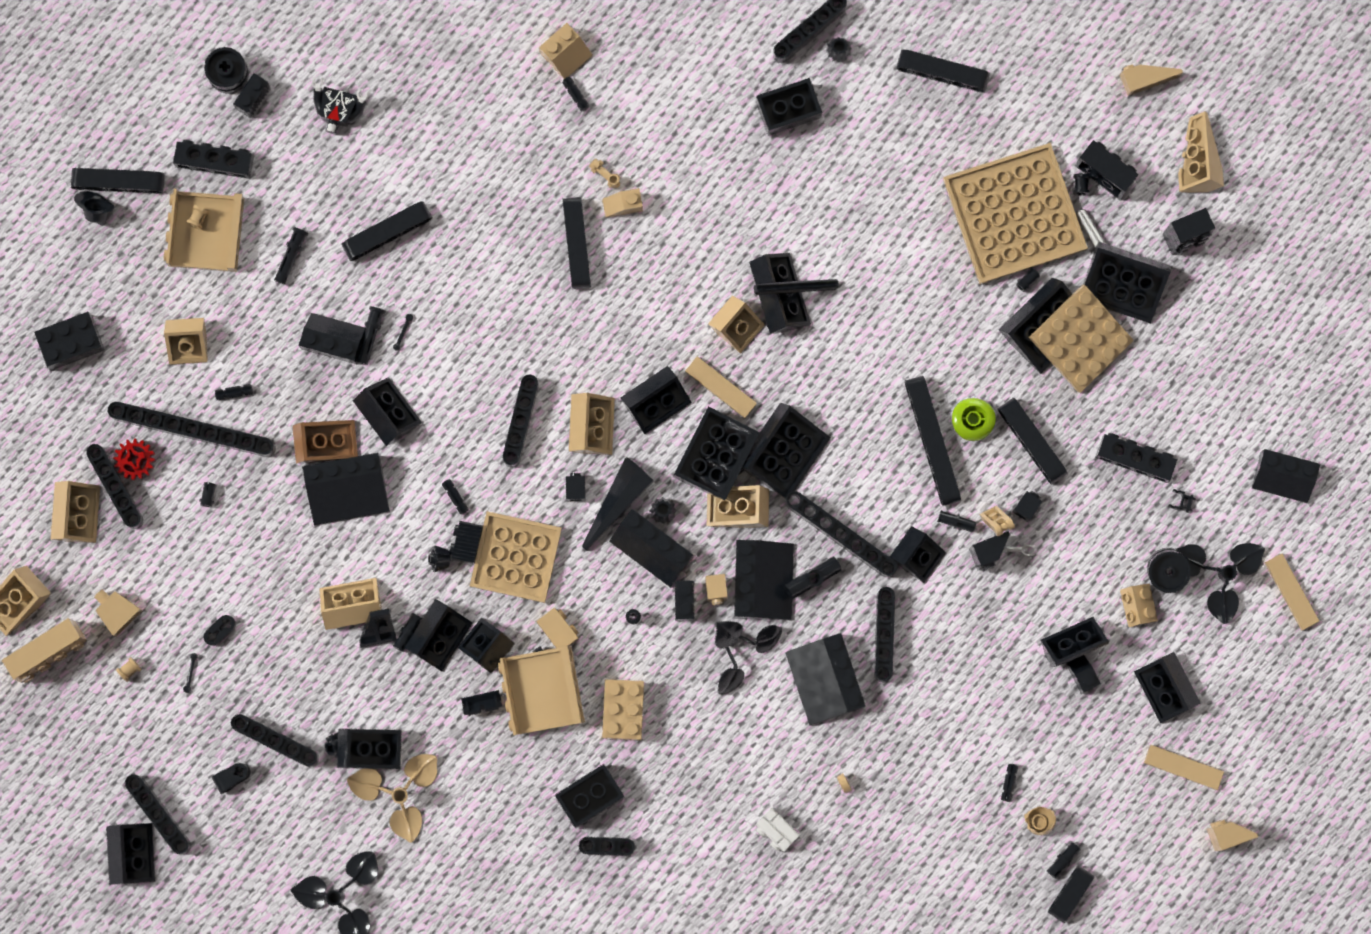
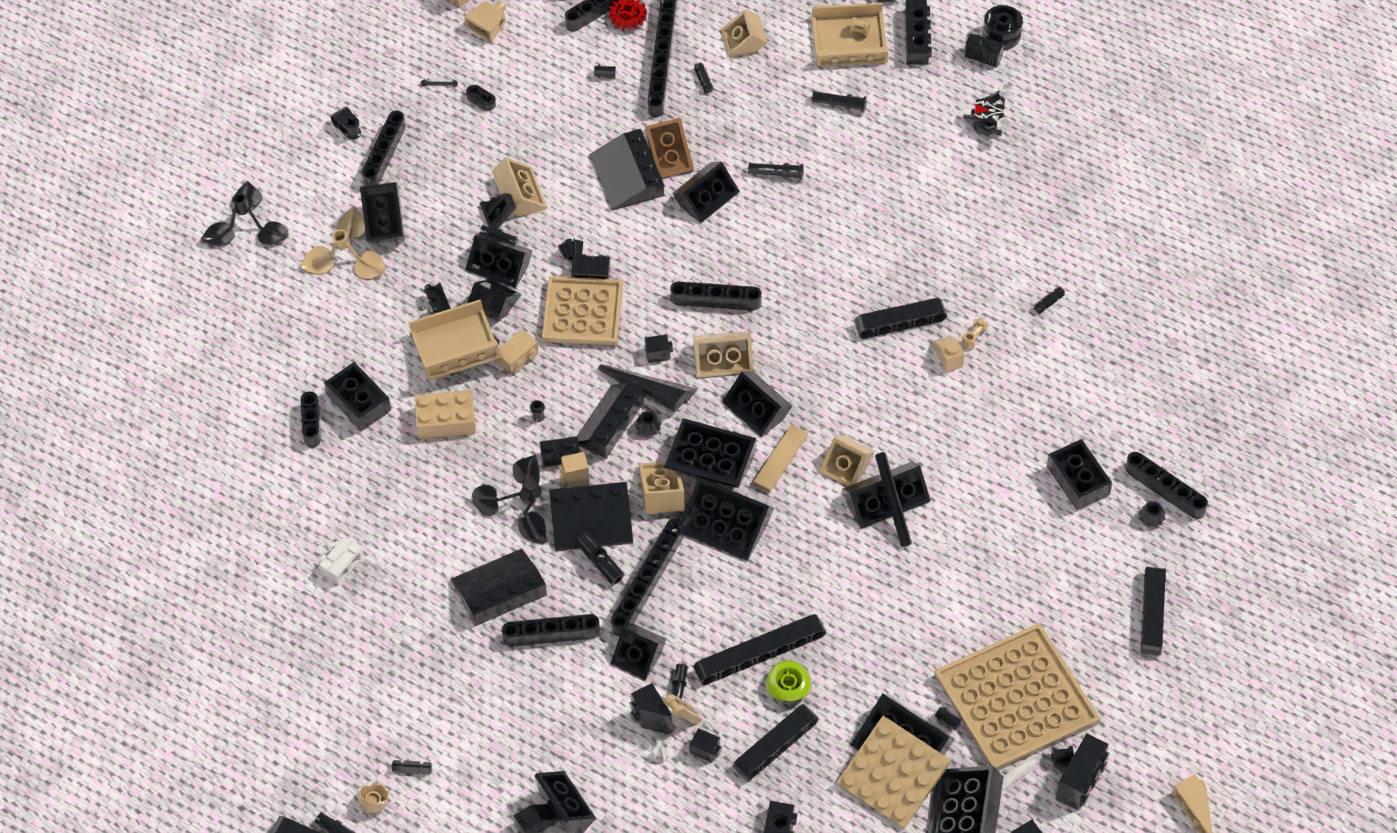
camera: 85 degrees right, 25 degrees down
black slope [106,823,155,885] -> none
tan bush [116,657,142,682] -> none
black beam [125,774,191,854] -> none
black slope [299,313,366,364] -> none
black beam [341,201,432,261] -> none
black hinge [393,314,413,351] -> none
black axle [442,479,469,515] -> none
tan slope [539,23,593,79] -> none
tan tile [837,773,852,793] -> none

